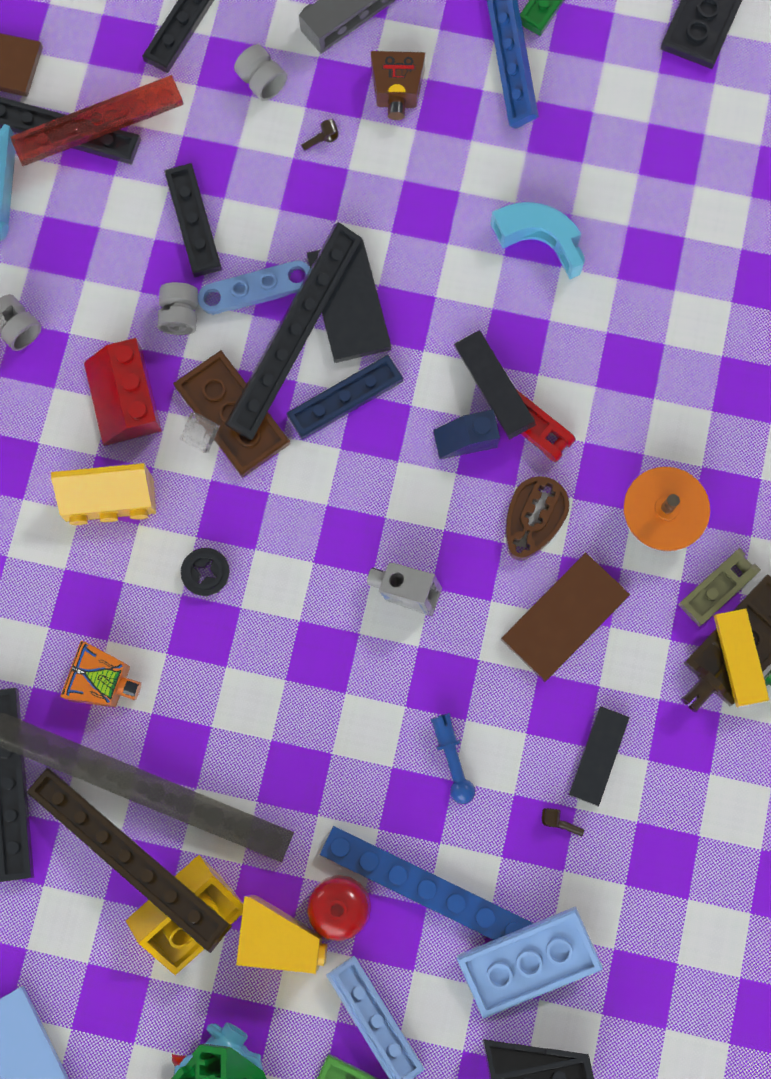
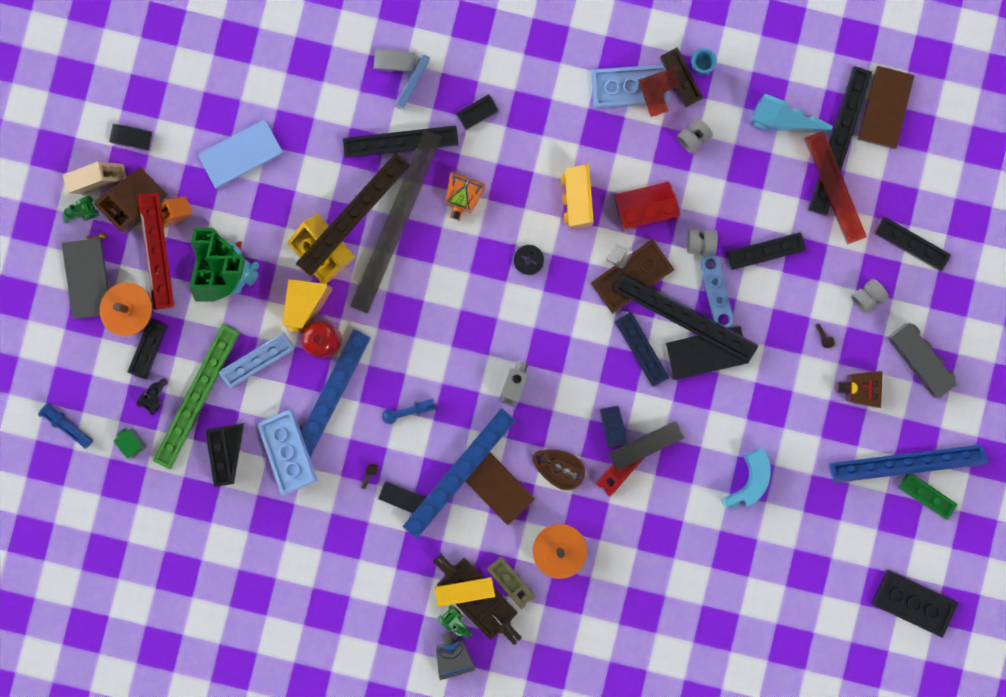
camera: 90 degrees right, 10 degrees up
none -> blue plate [402,408,516,539]

